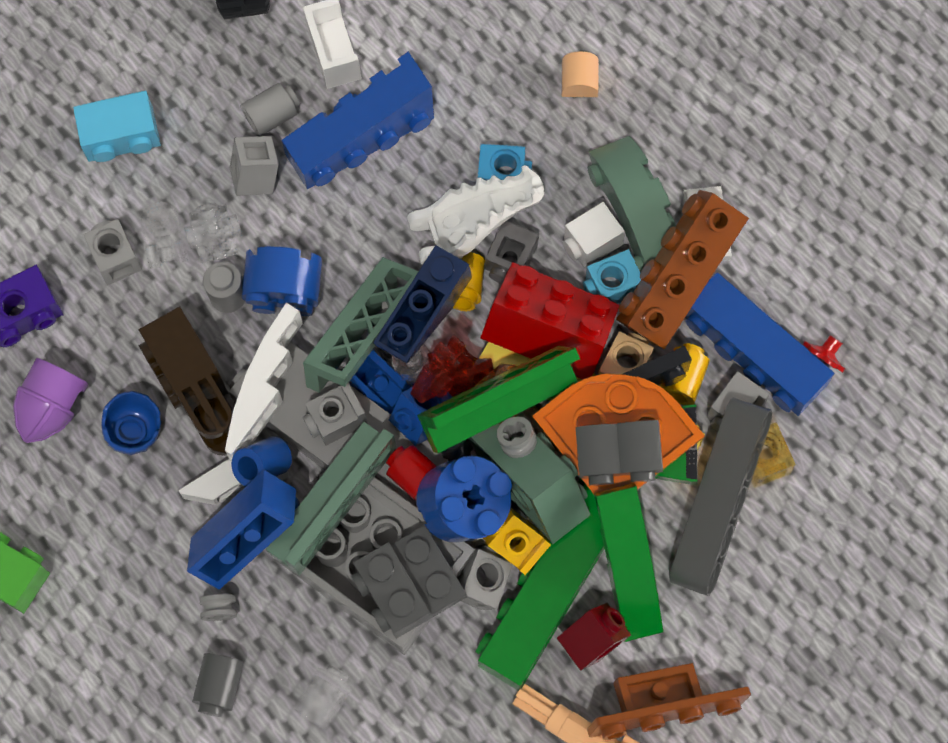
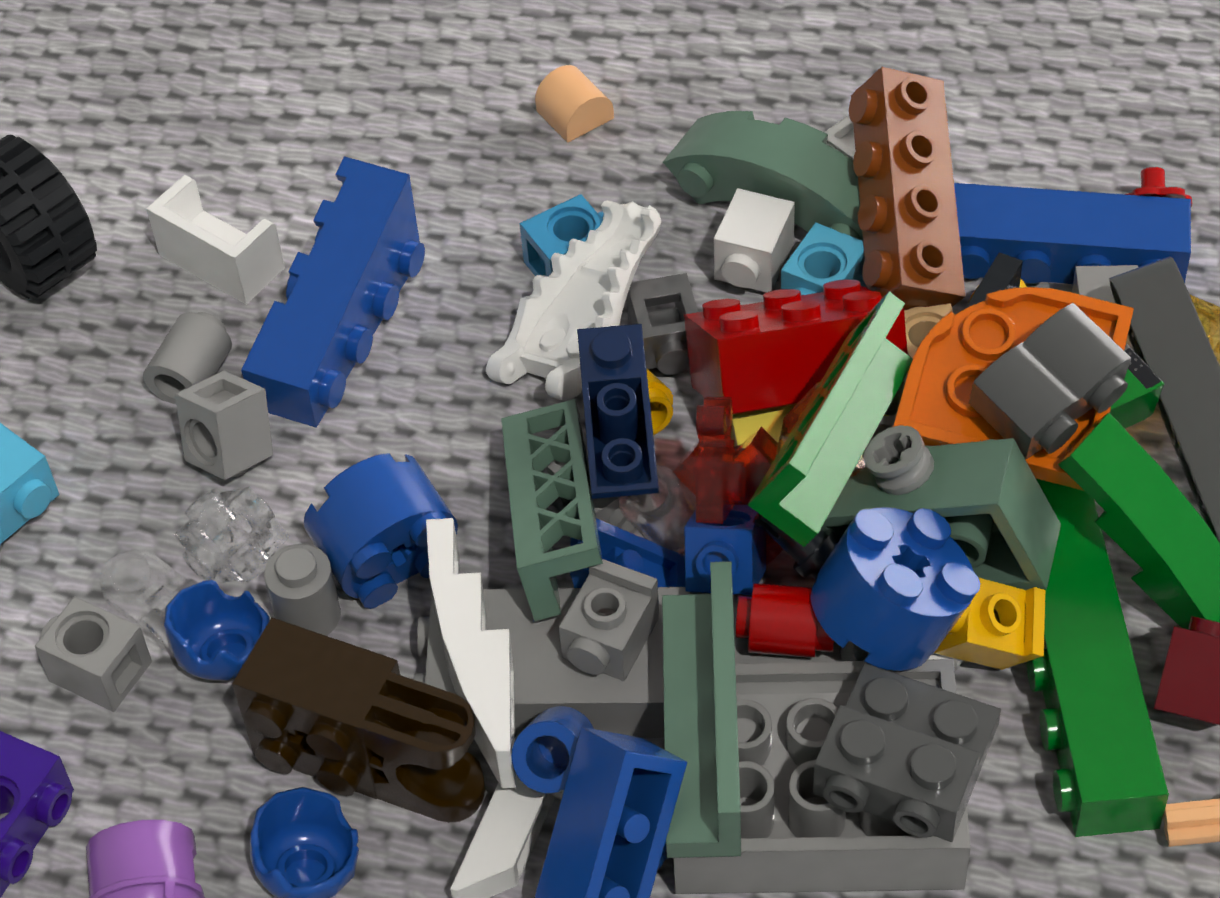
camera: 35 degrees left, 20 degrees down
light grey brick [457,545,513,610] -> none
none -> blue hair [164,580,270,681]

